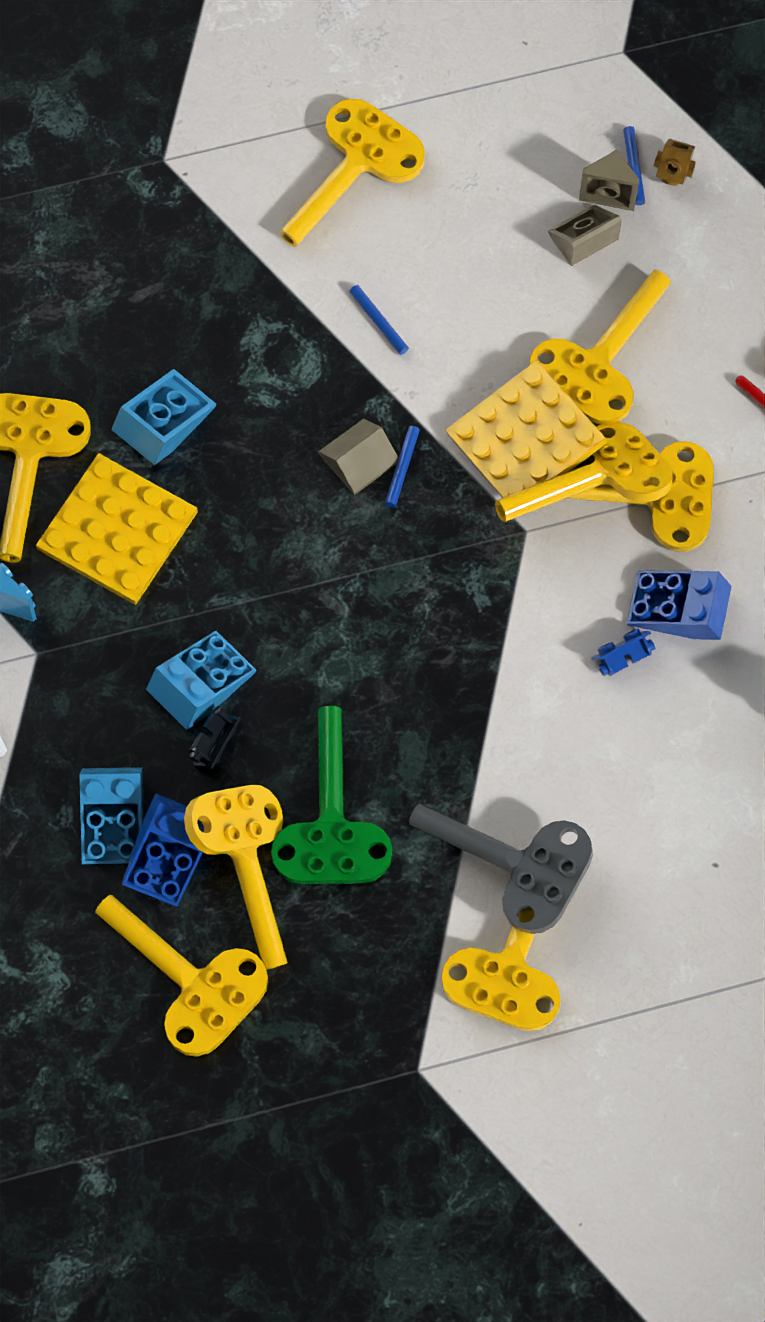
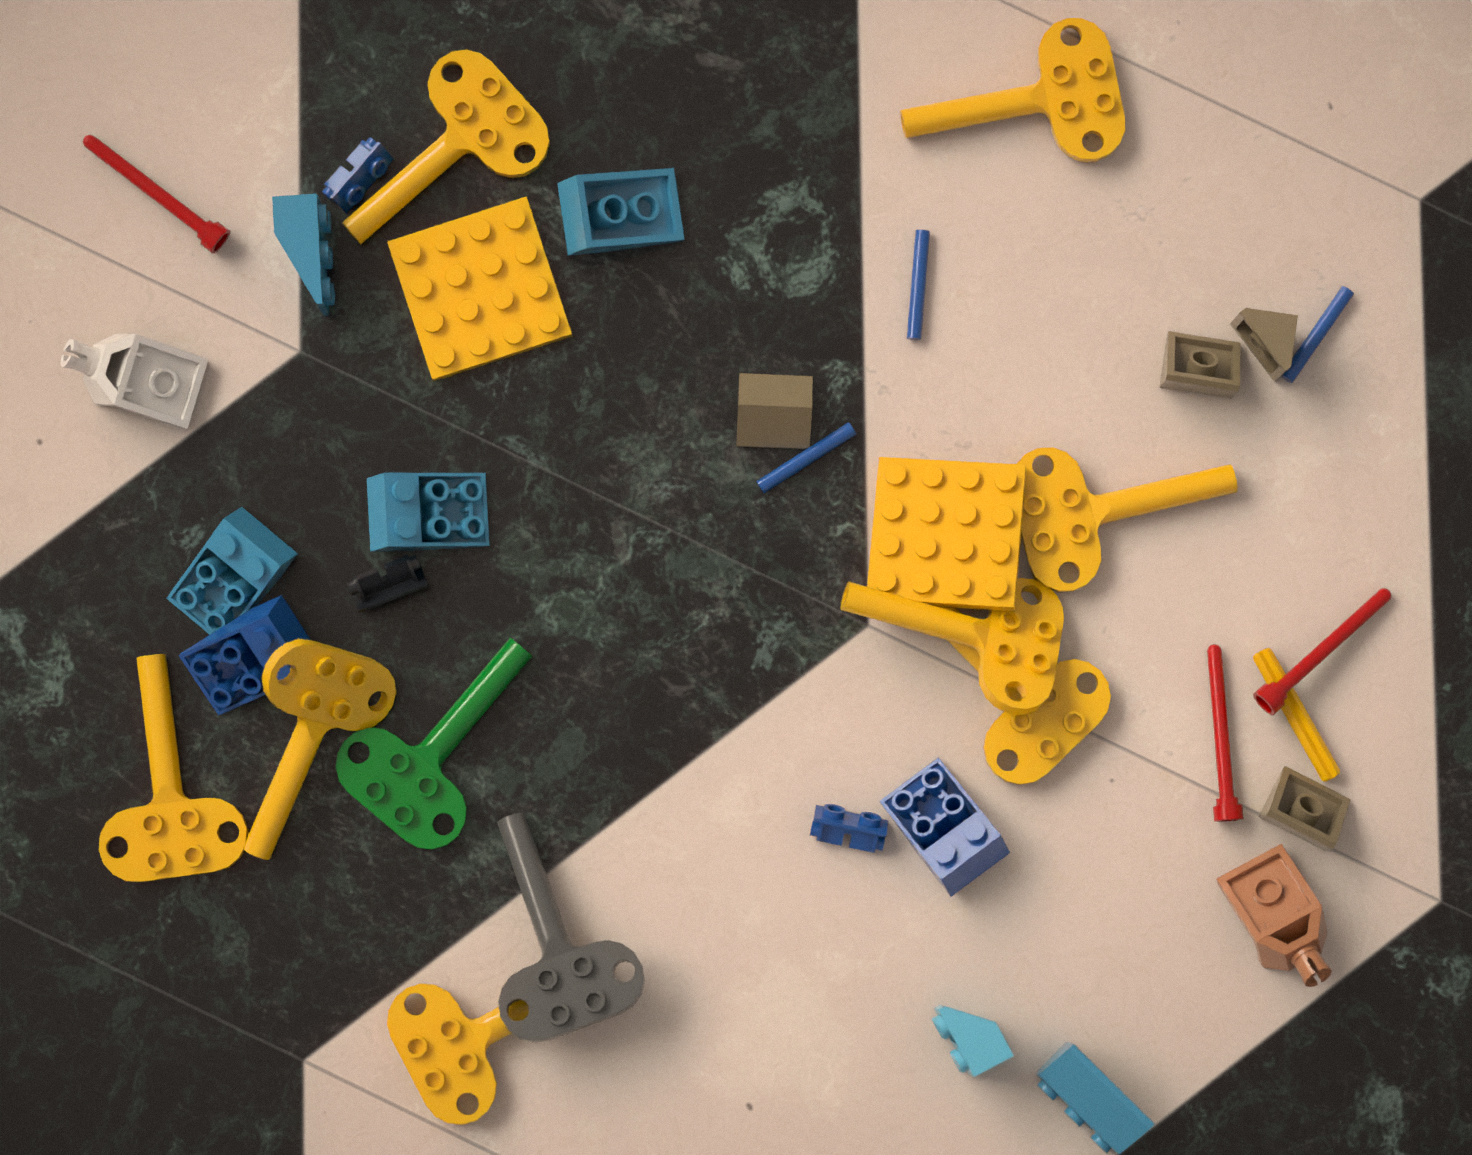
camera: 35 degrees right, 15 degrees up
pearl gold brick [654,138,696,186] -> none

